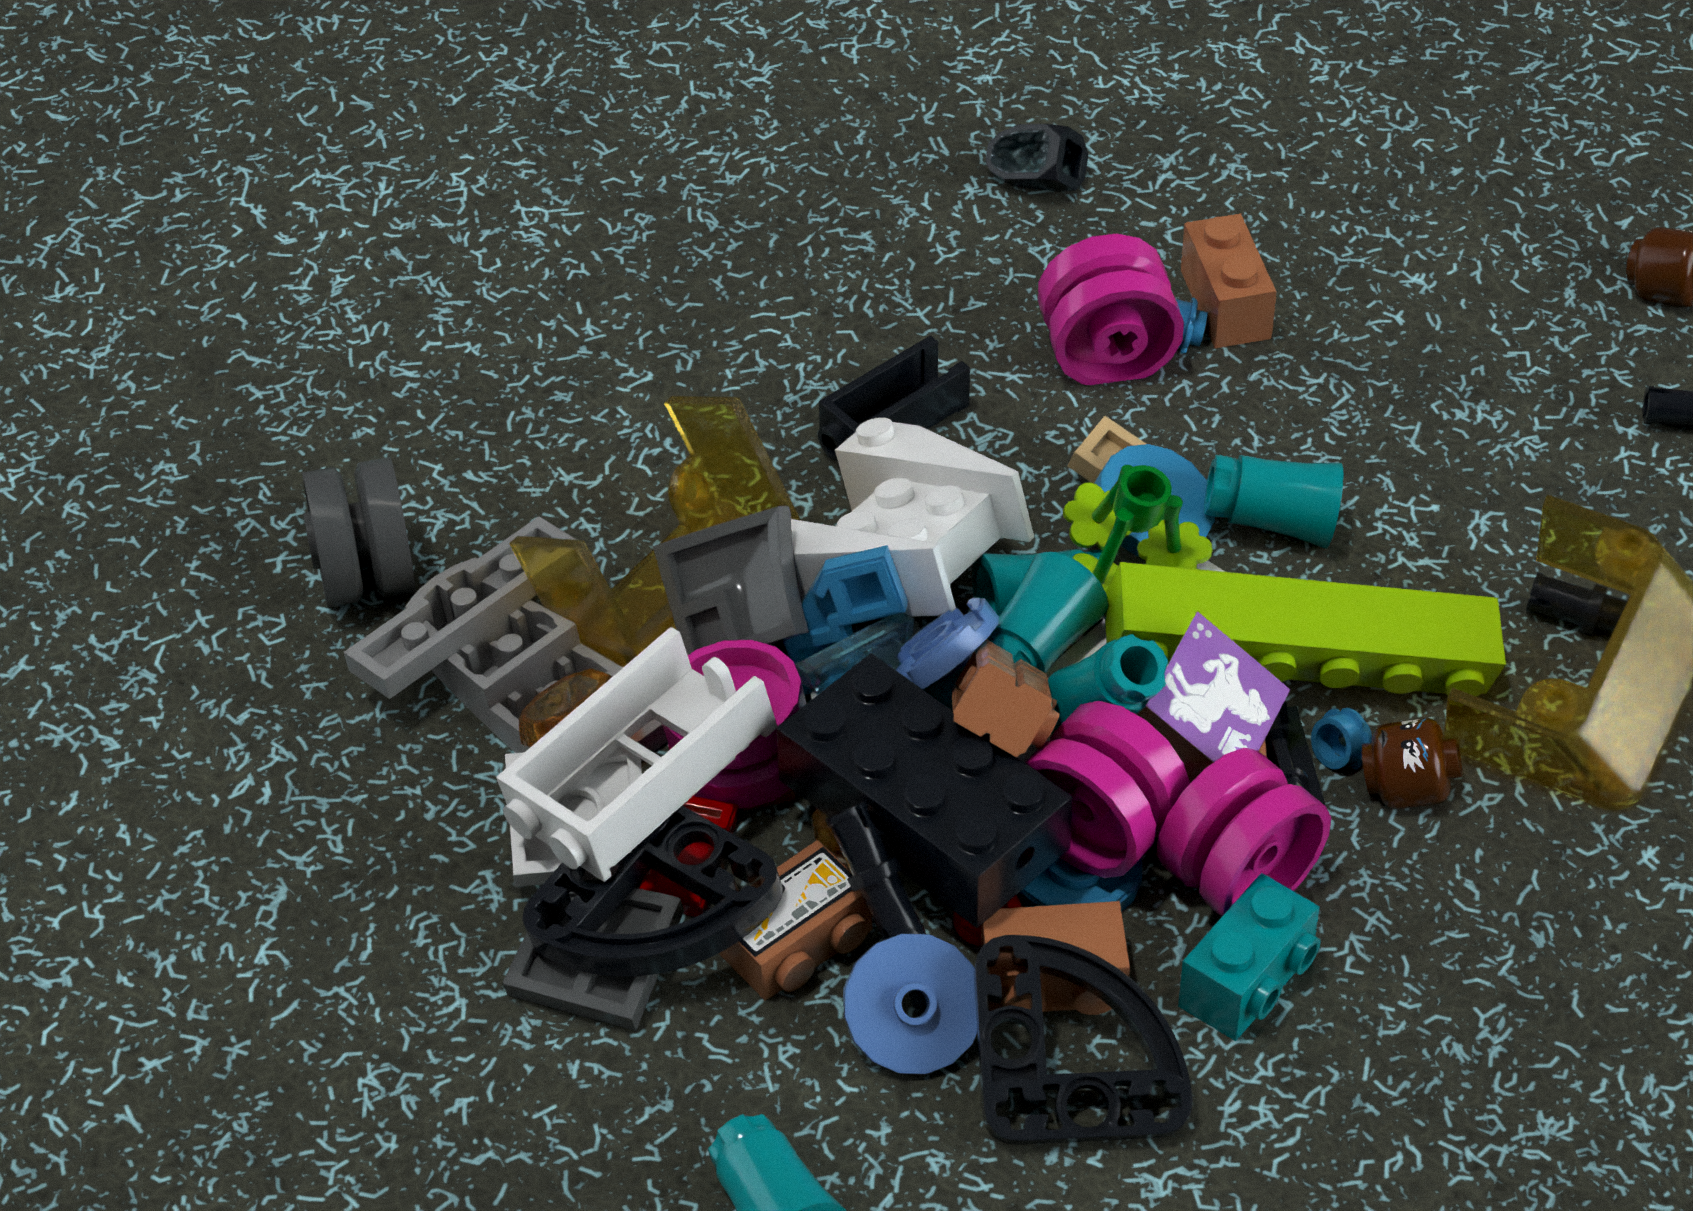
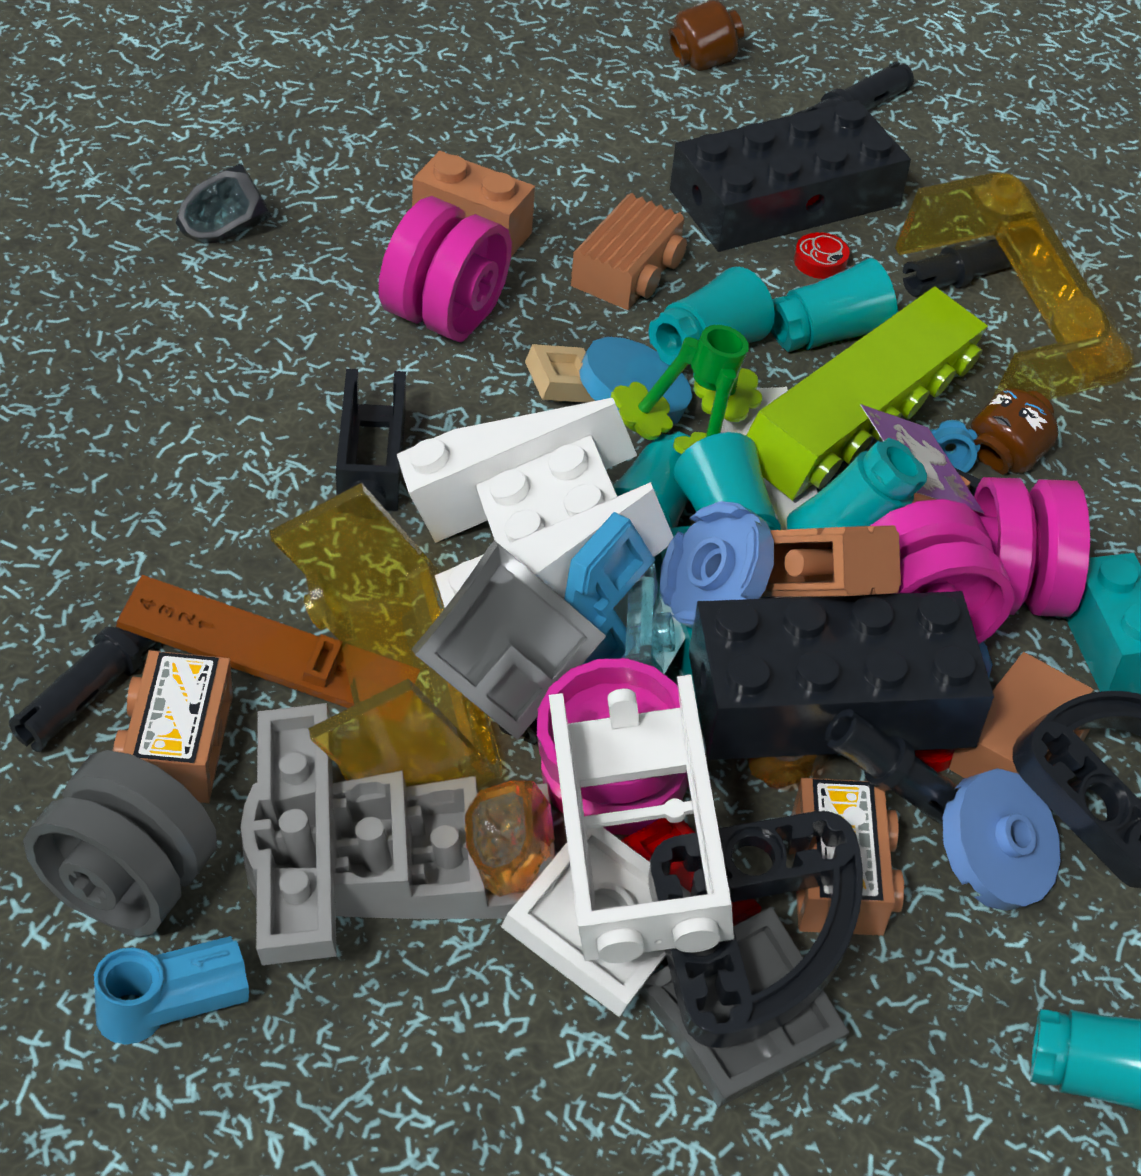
camera: 55 degrees left, 0 degrees up
none -> black pin [9,626,157,752]
none -> dark azure piece [94,936,249,1044]
none -> brick [113,650,233,803]
none -> dark orange piece [116,575,420,721]
none -> nougat brick [571,193,687,310]
none -> black brick [670,100,911,252]
none -> teal plant [771,258,898,352]
none -> red tile [794,232,850,279]

